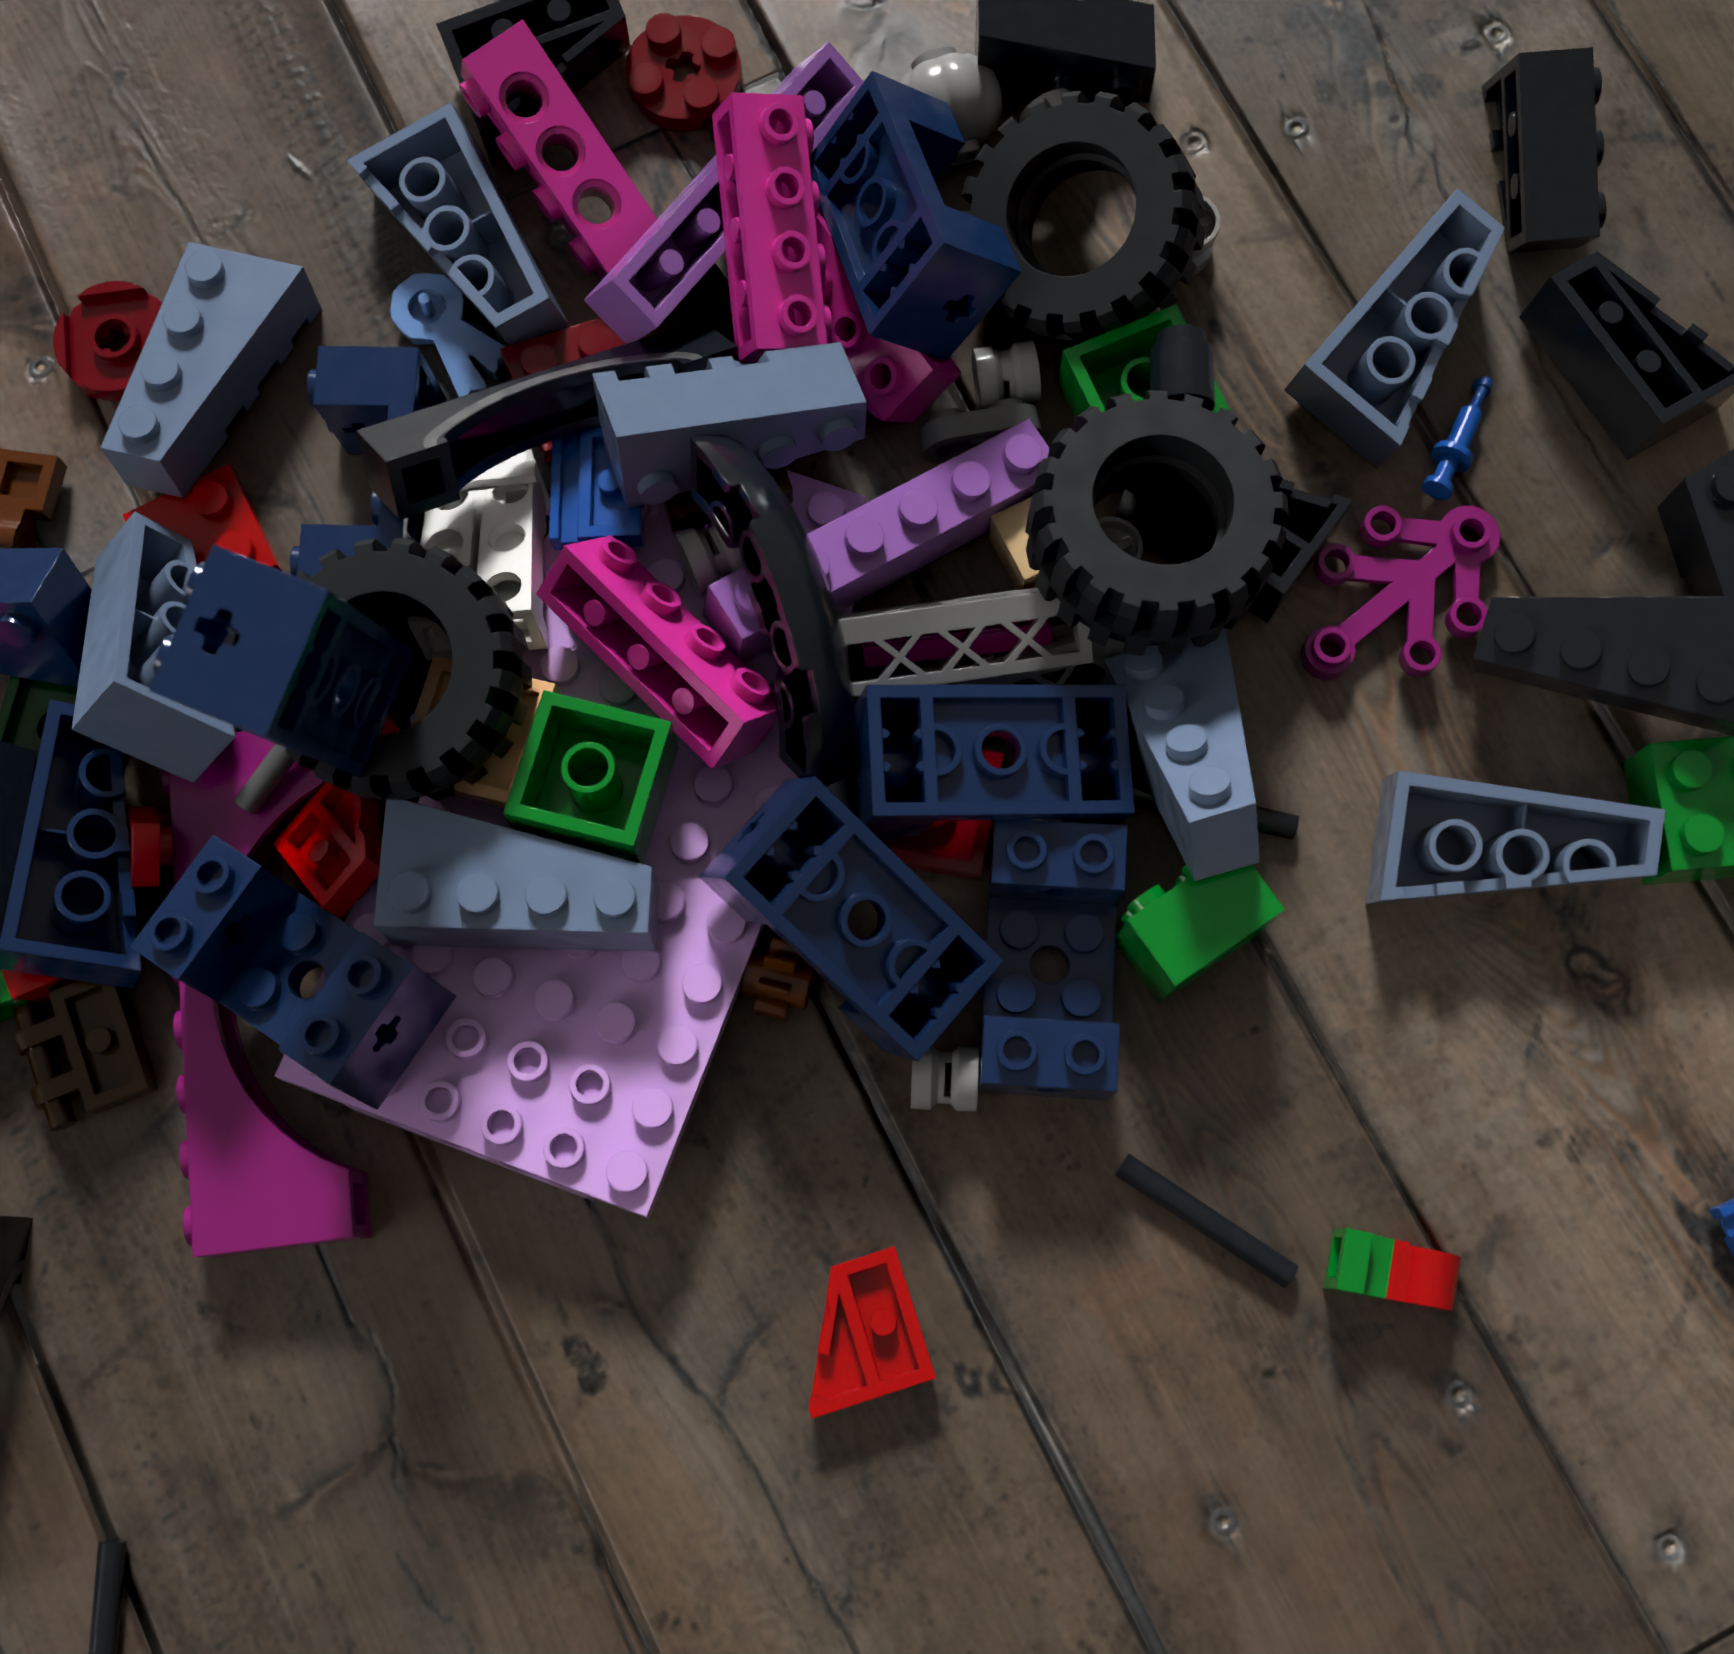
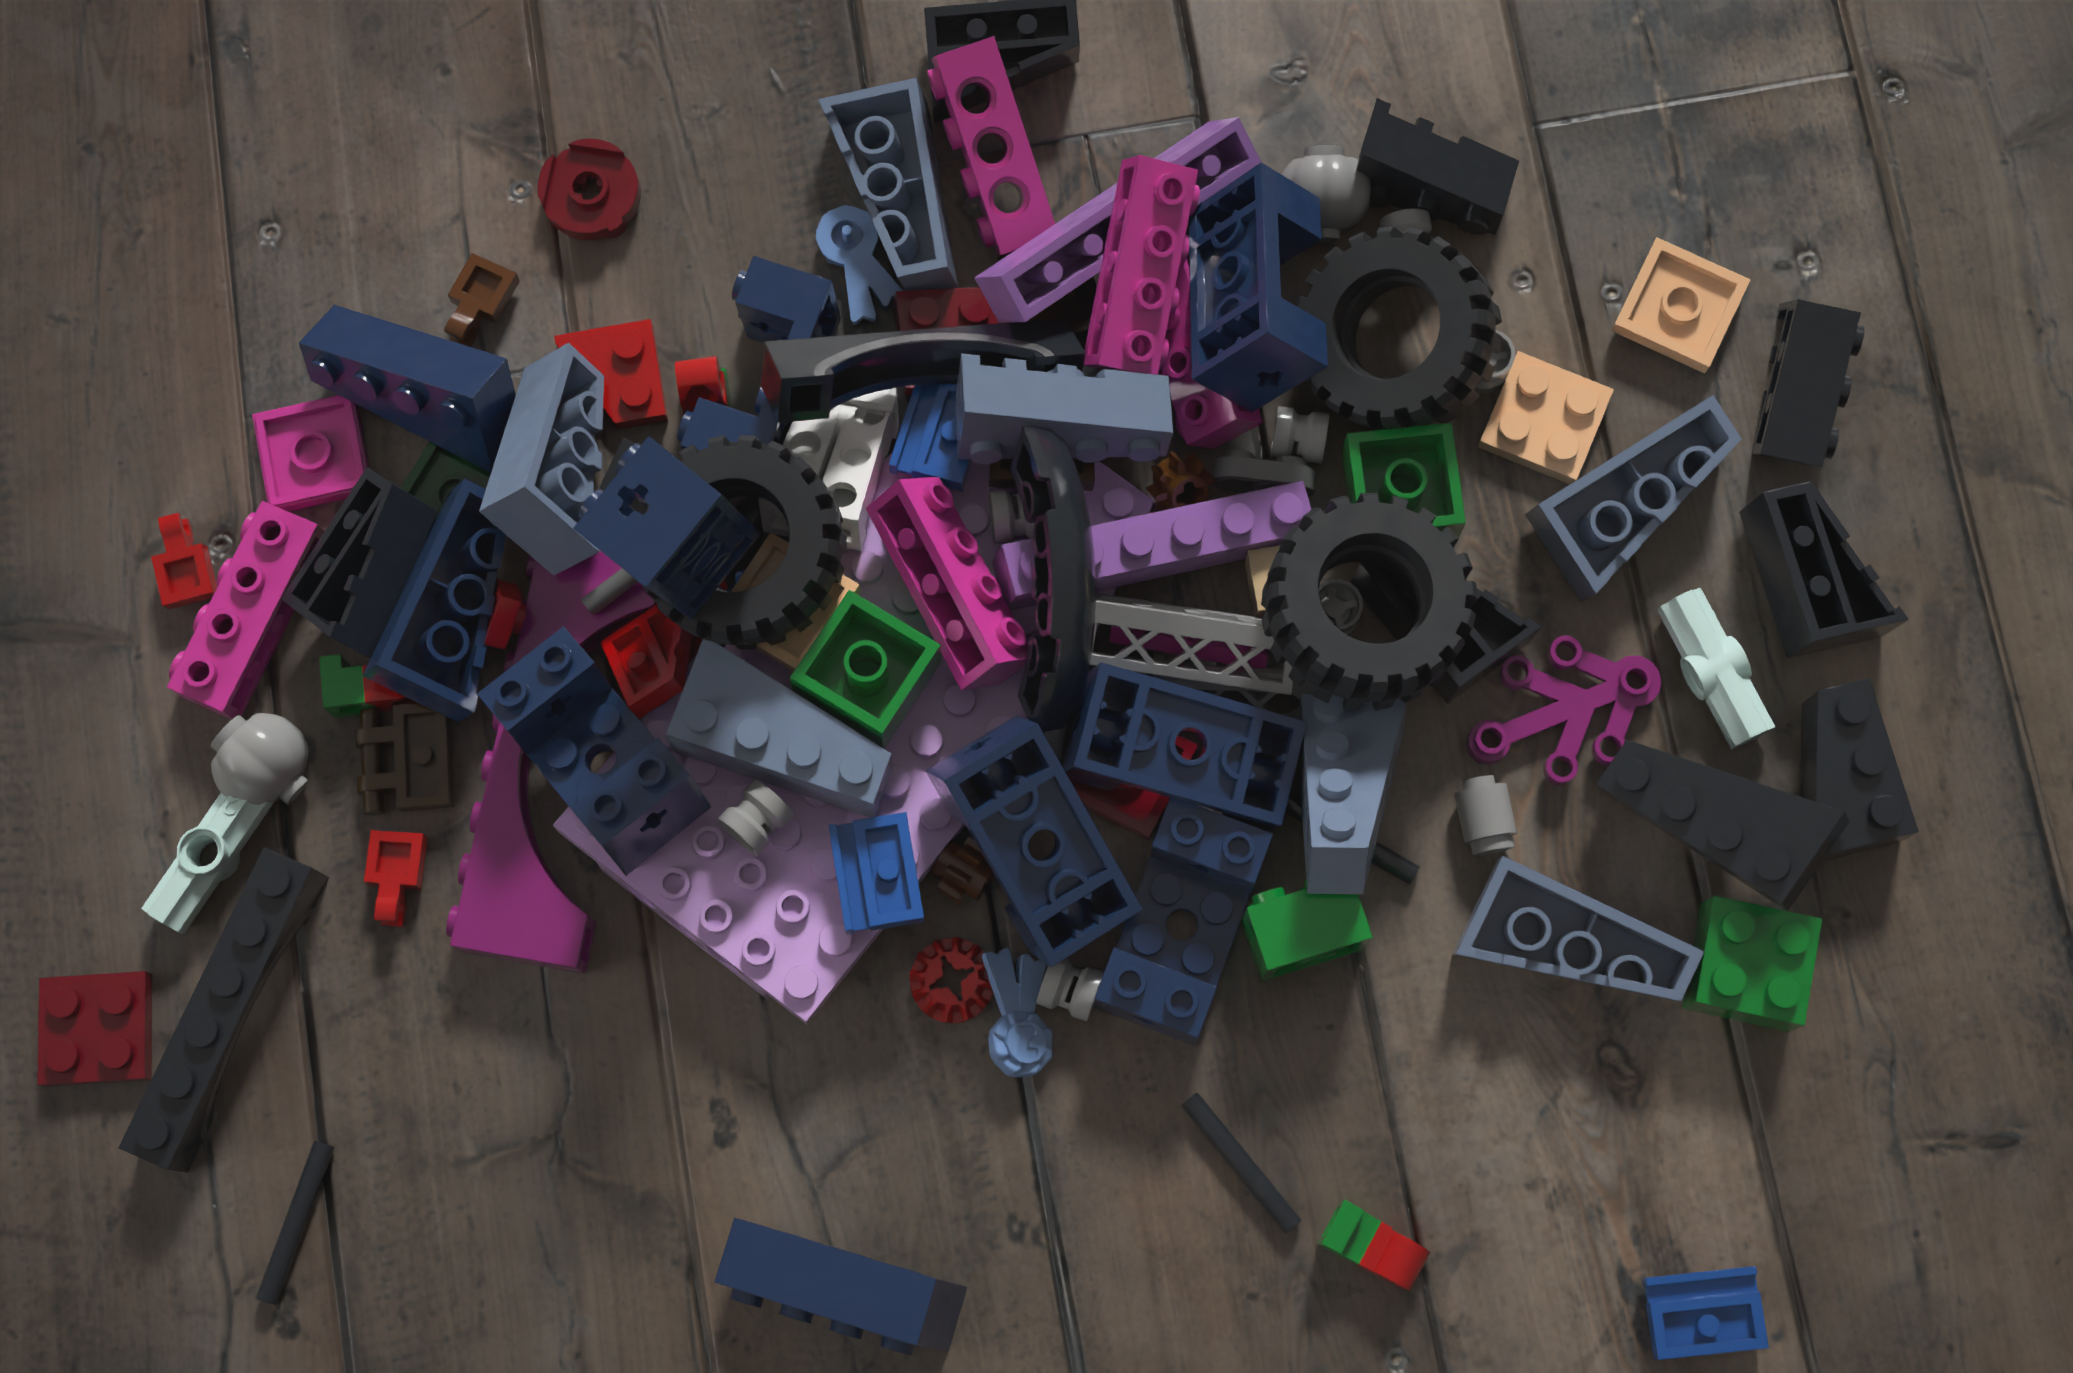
camera: 15 degrees right, 0 degrees up
sand blue wedge [100,242,322,498] -> none
dark red plate [625,13,743,132] -> none
red wing [808,1246,936,1419] -> none
black brick [1149,325,1215,411] -> none
blue piece [1422,376,1493,500] -> none
none -> red plate [364,830,428,927]
none -> red leg [675,356,732,414]
none -> dark blue wedge [714,1217,967,1355]
none -> light grey wheel [717,779,794,856]
none -> blue plate [828,812,924,935]
none -> red gear [909,937,994,1023]
none -> medium blue piece [982,947,1053,1078]
none -> reddish brown gear [1146,451,1215,511]
none -> light grey brick [1454,775,1517,856]
none -> light nougat plate [1478,351,1614,484]
none -> light nougat plate [1611,237,1750,374]
none -> light aqua piece [1657,588,1775,750]

